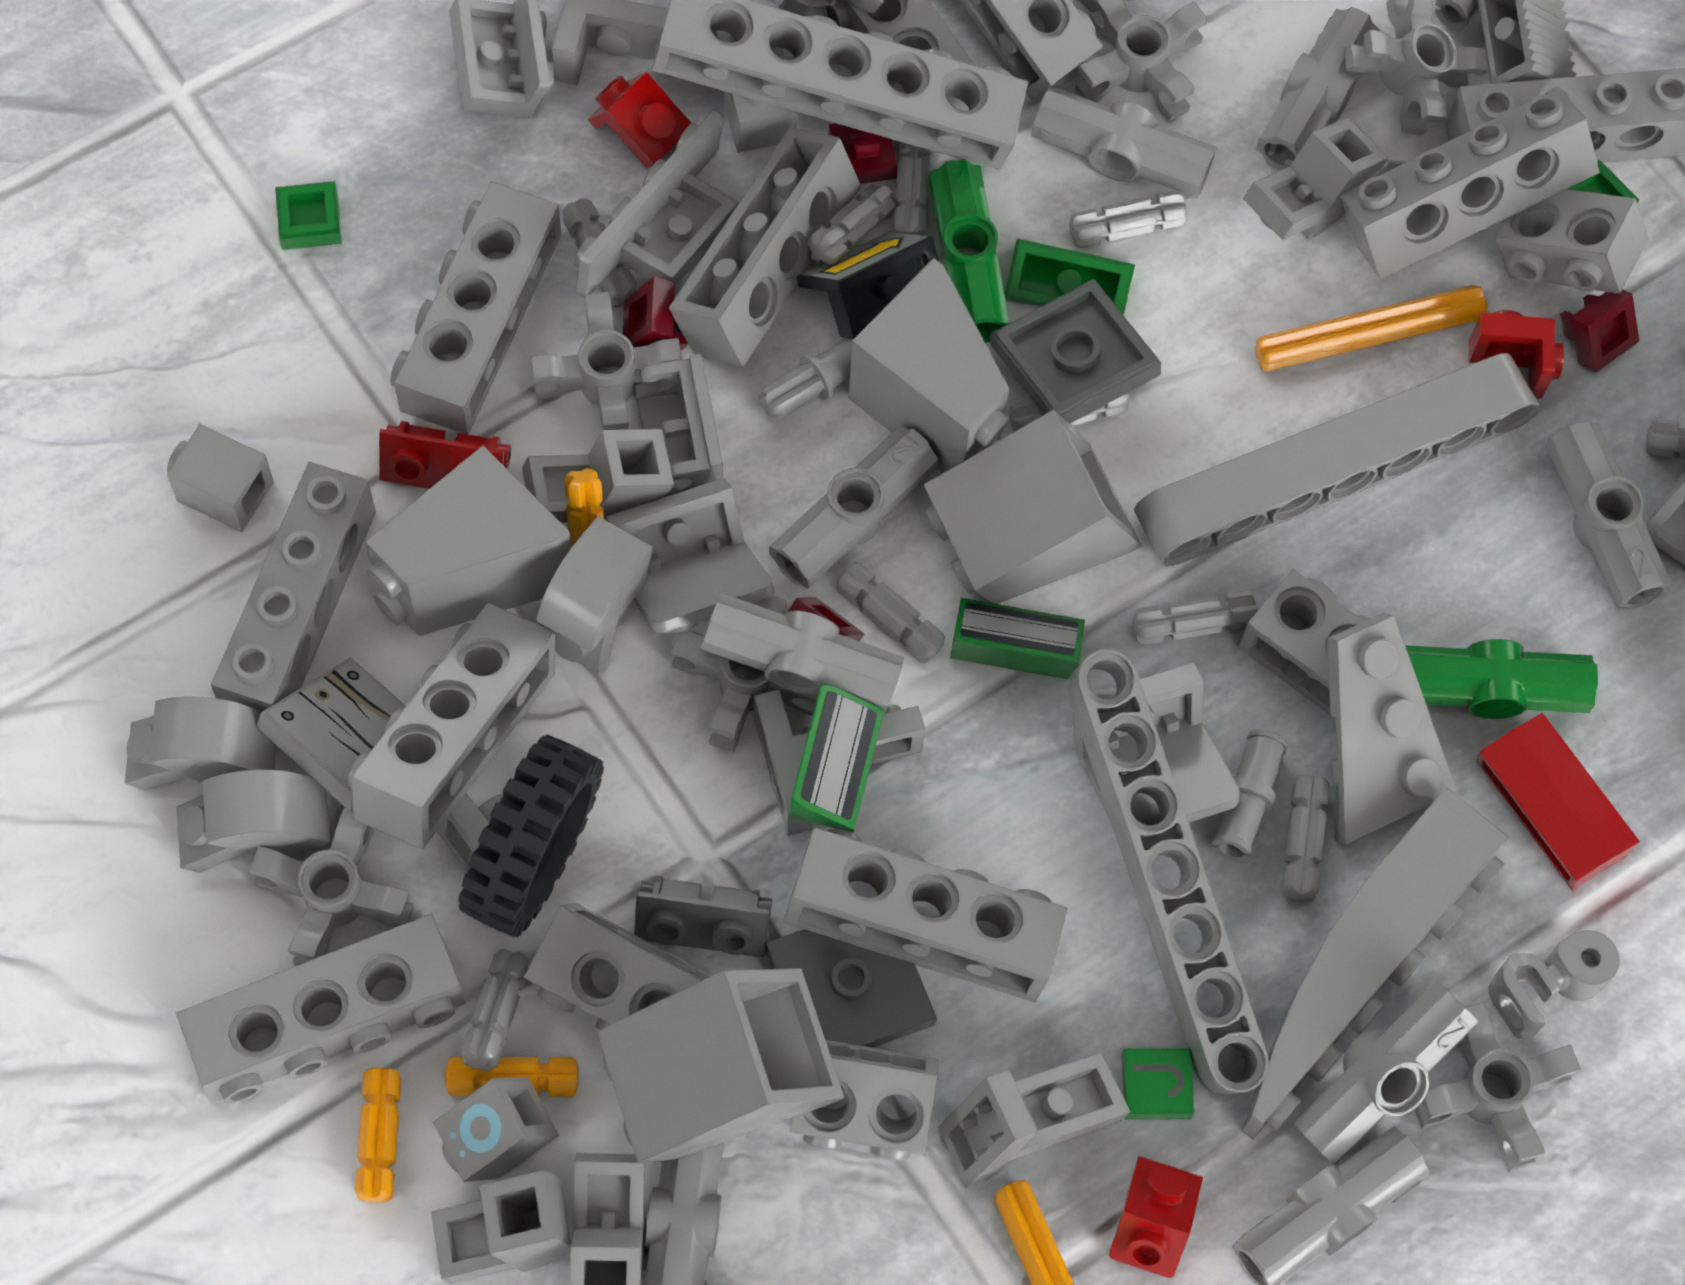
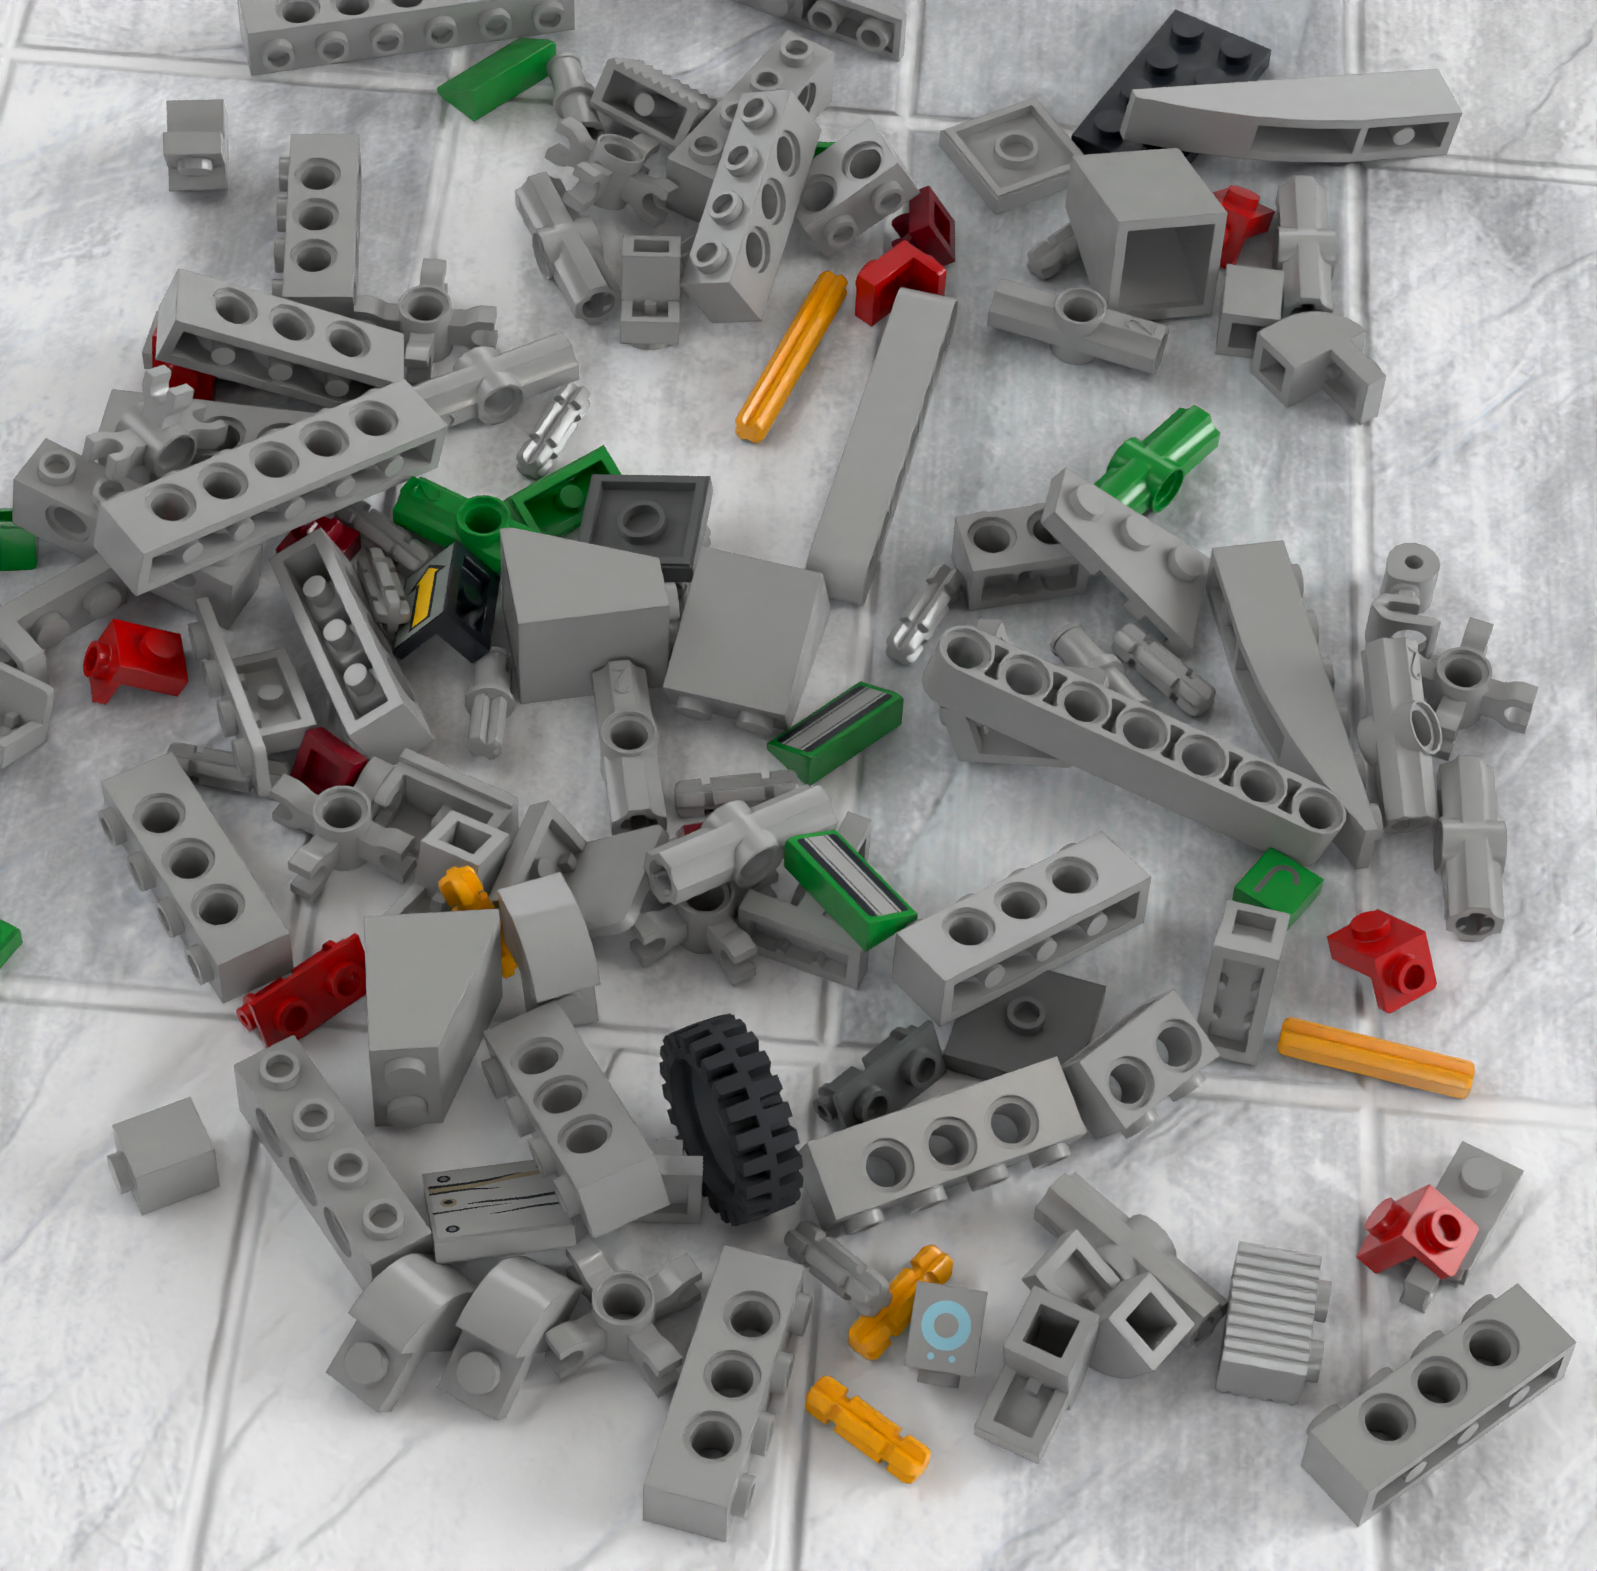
camera: 50 degrees left, 15 degrees down
light grey slope [597,969,844,1163] -> none
red piece [1476,713,1640,891] -> none

